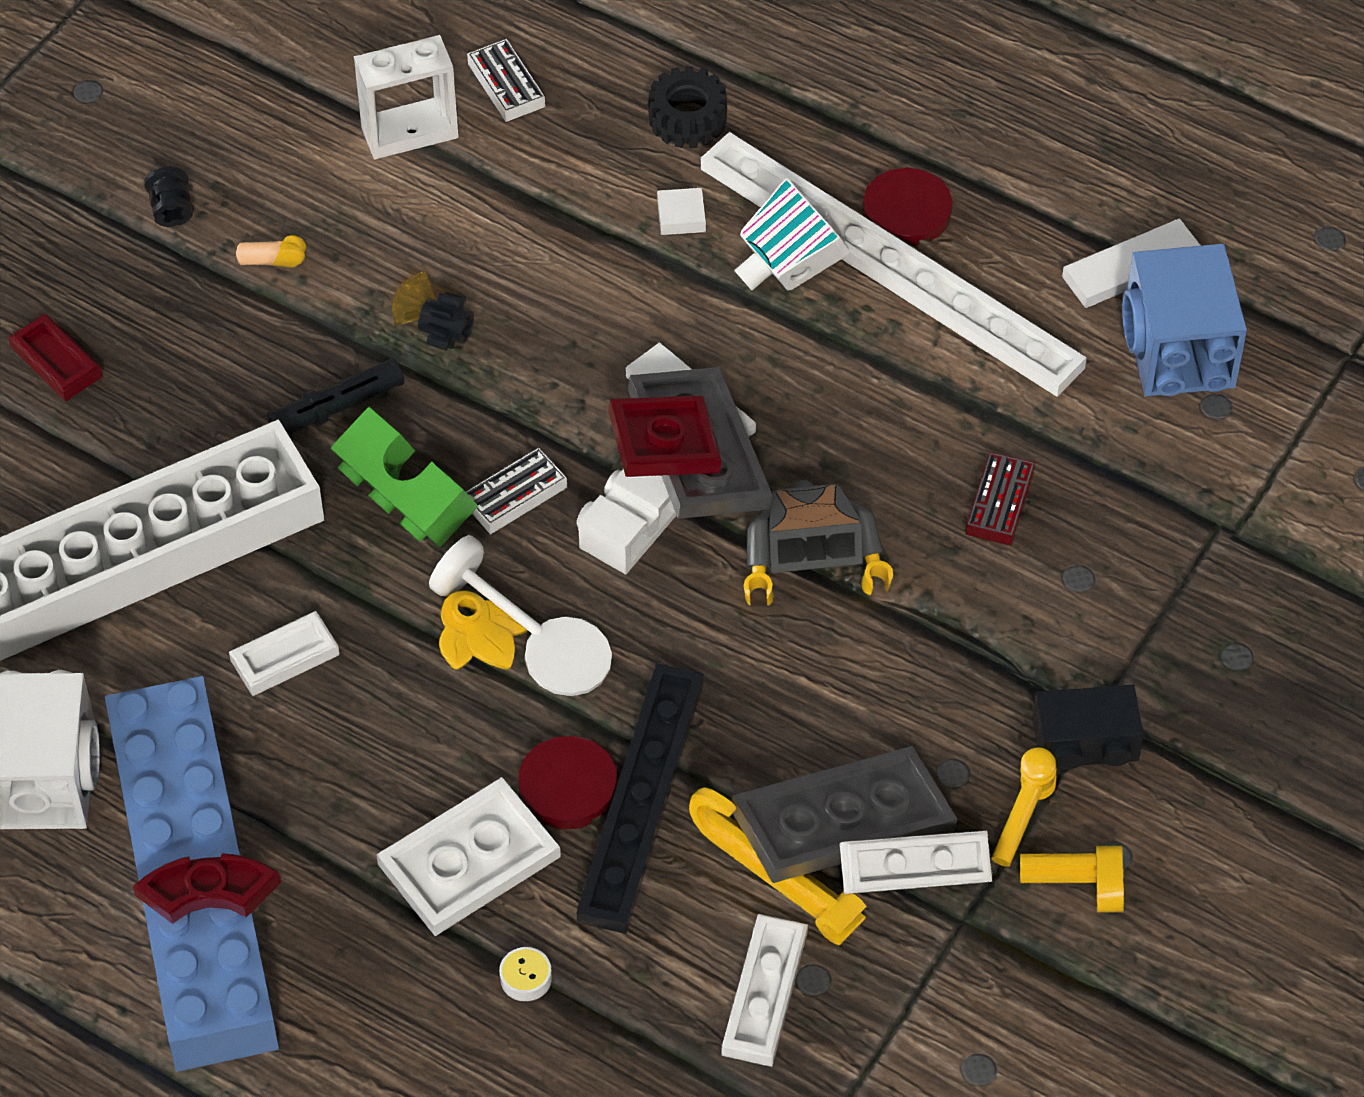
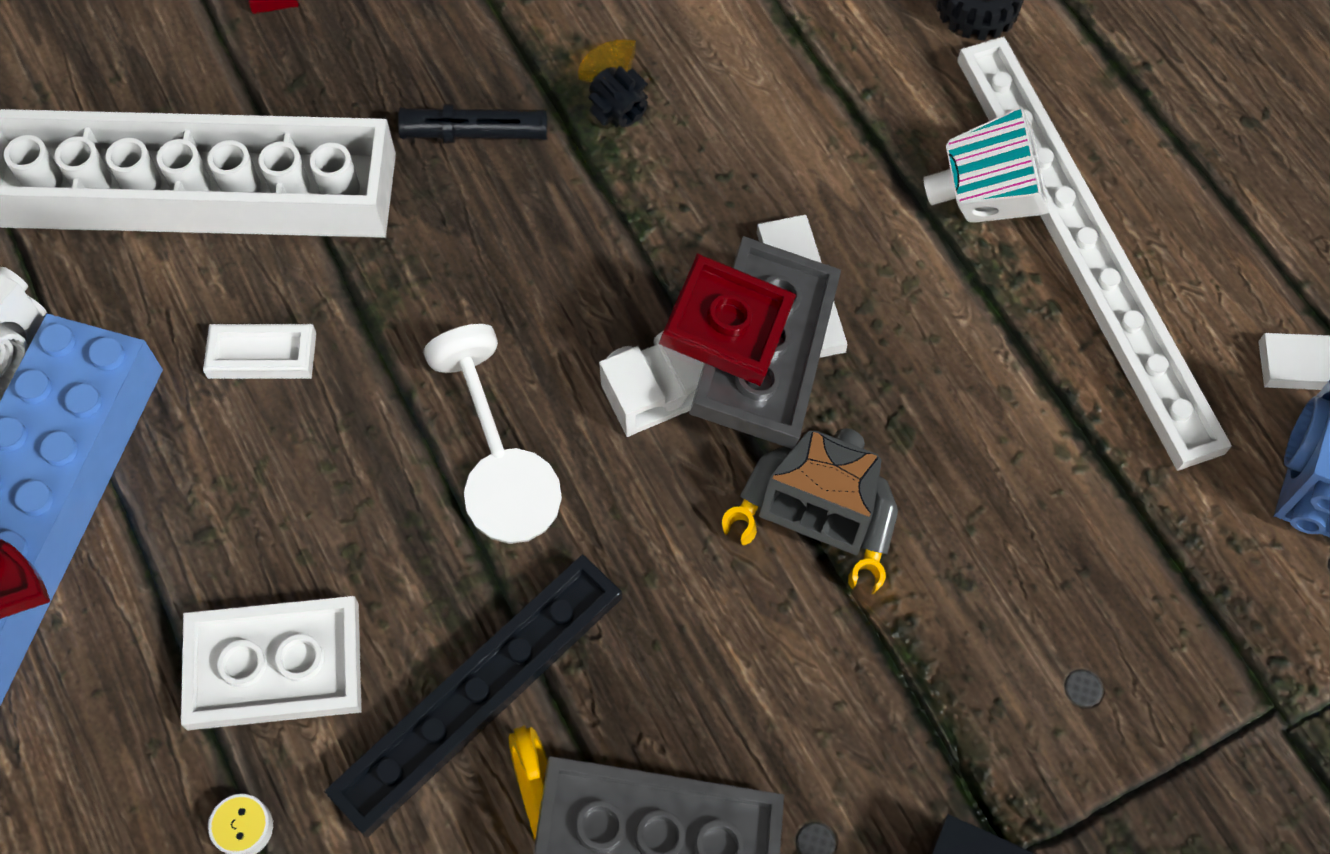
camera: 30 degrees right, 10 degrees up
bright green arch [330,407,478,548] -> none
yellow plate [439,591,528,670] -> none
tile [466,448,567,534] -> none
dark red tile [518,736,617,830] -> none
white tile [657,188,706,235] -> none
dark red tile [863,167,953,246] -> none
tile [965,452,1035,546] -> none

